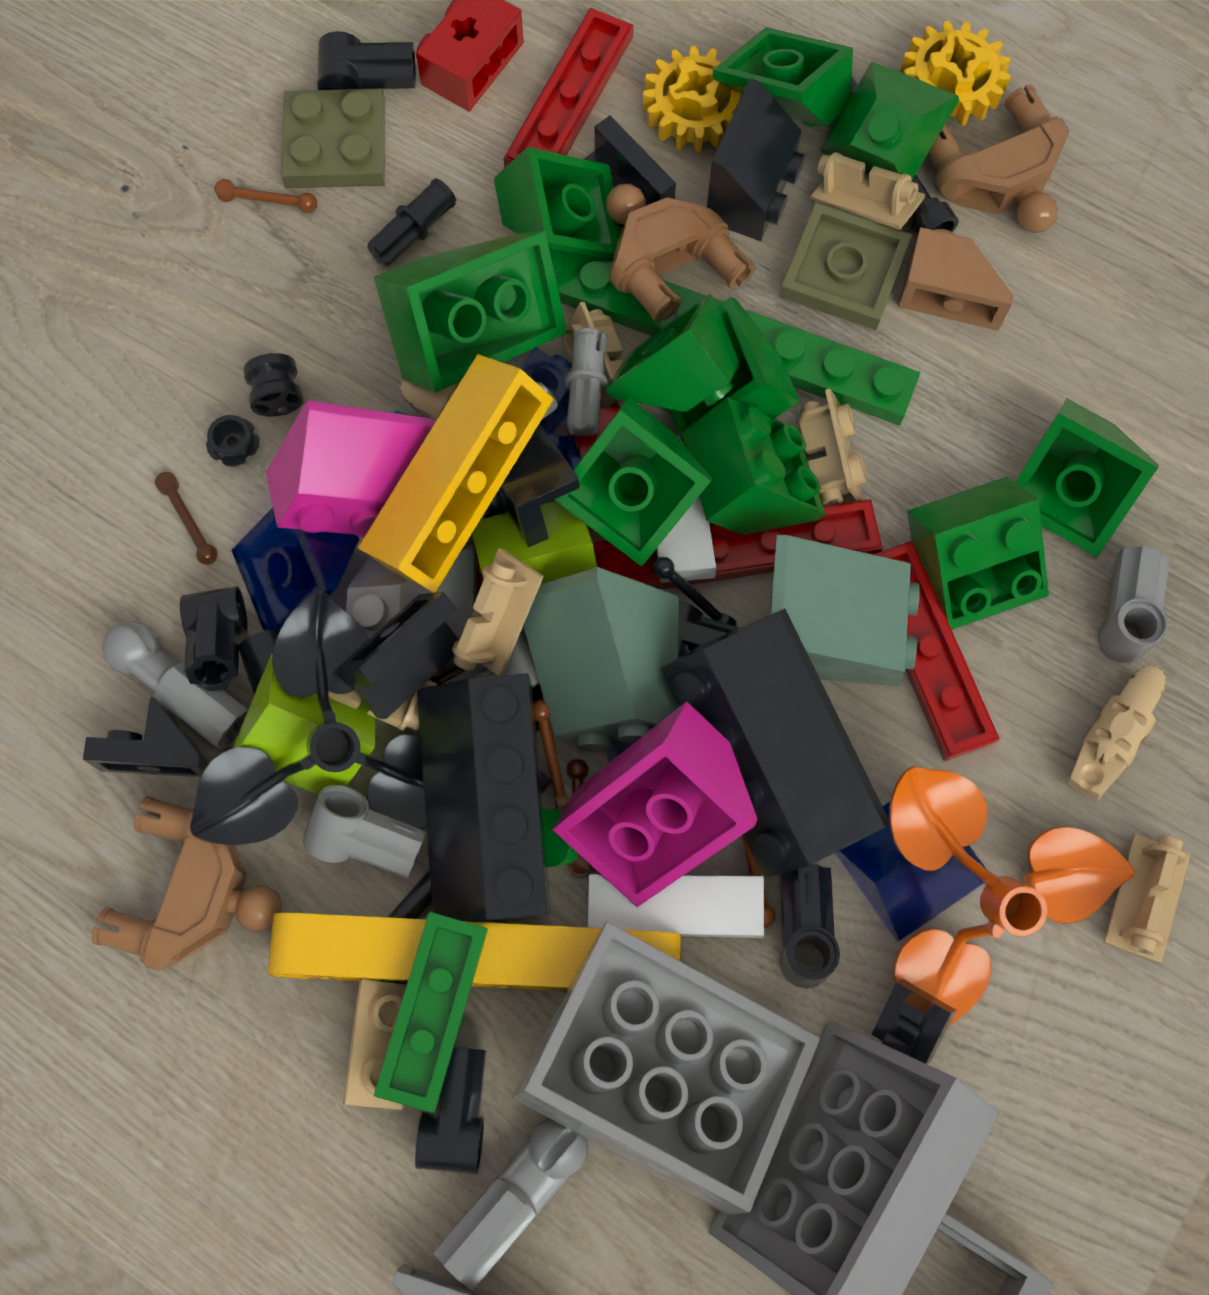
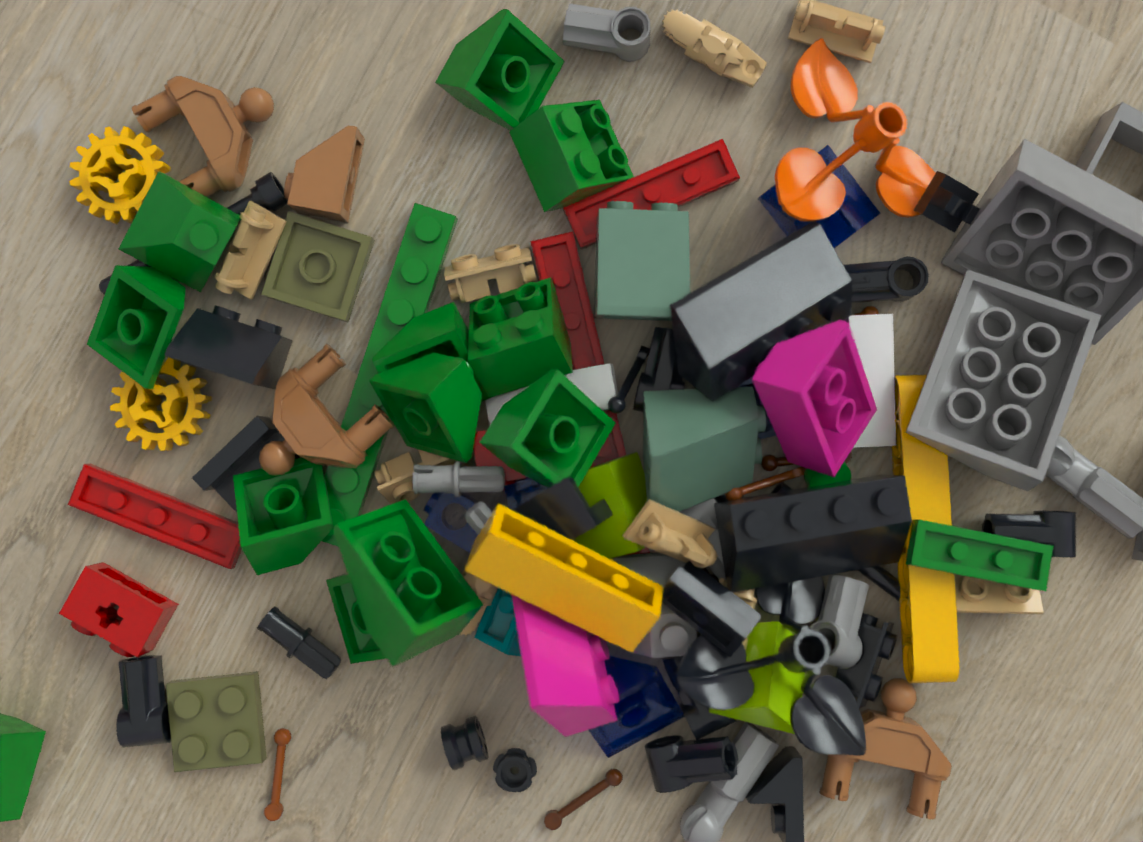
camera: 90 degrees left, 15 degrees up
none -> black hinge [835,613,898,709]

